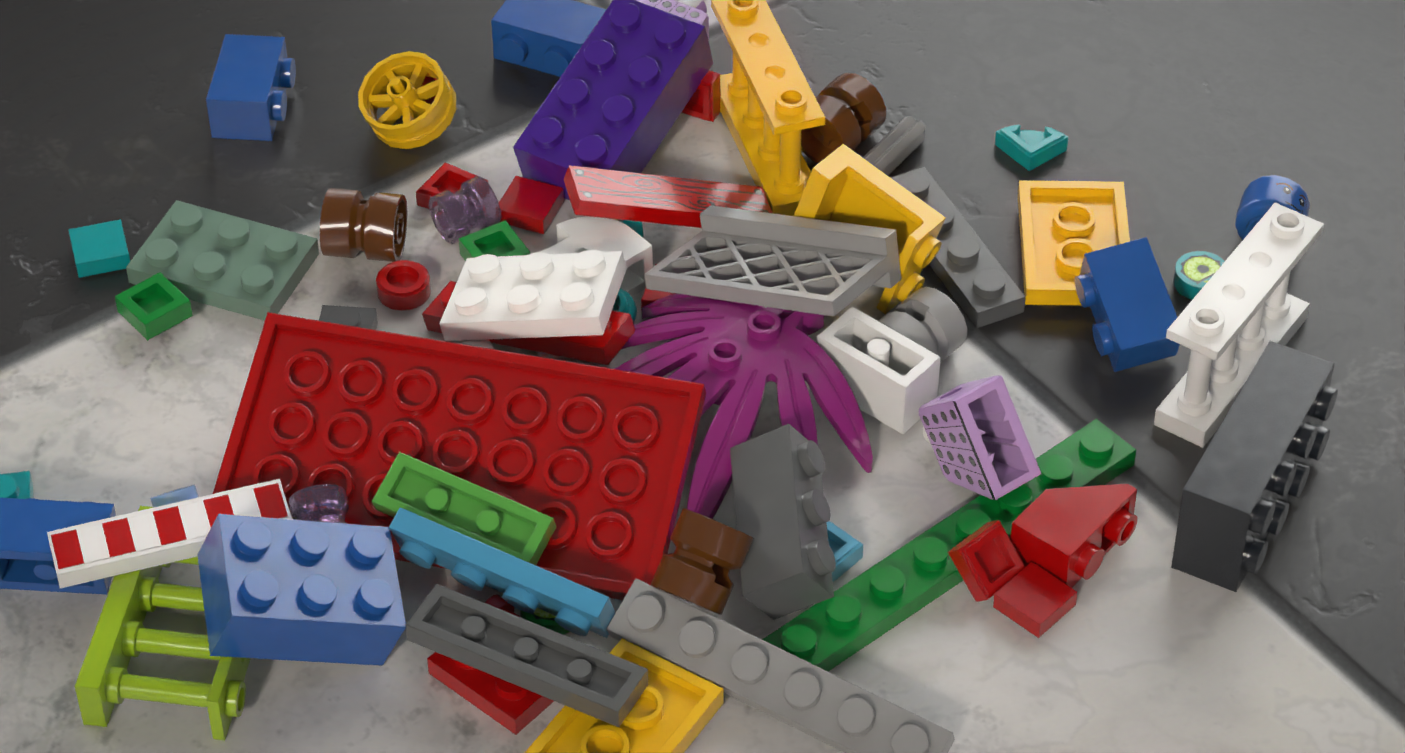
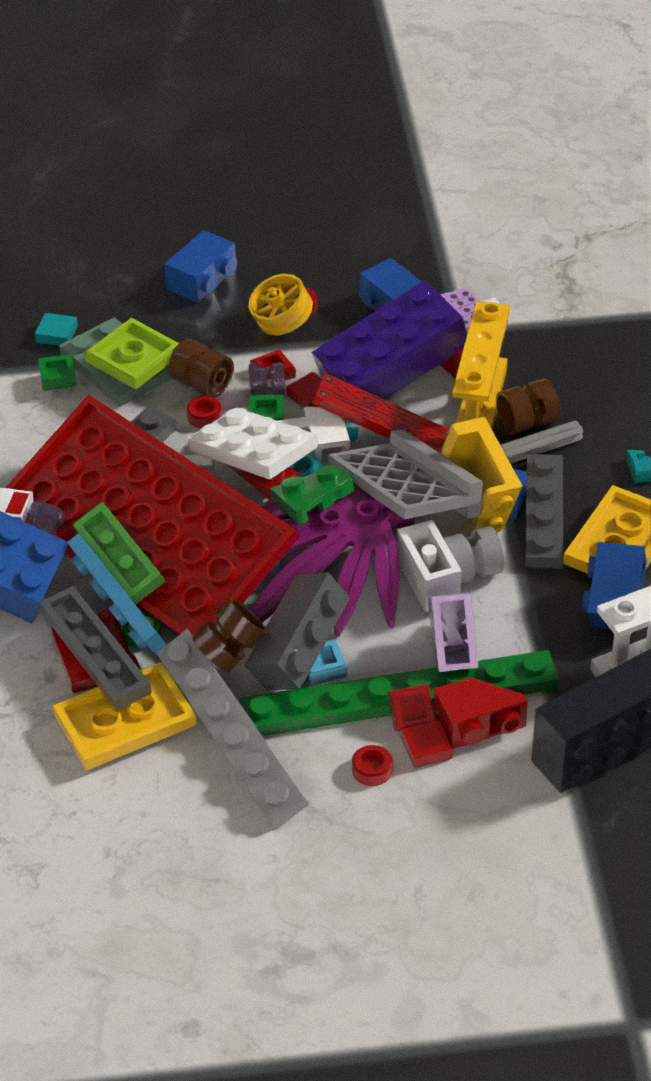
camera: 30 degrees right, 0 degrees up
none -> lime plate [84,318,179,390]
none -> green wing [270,465,354,525]
none -> red tile [352,745,393,786]

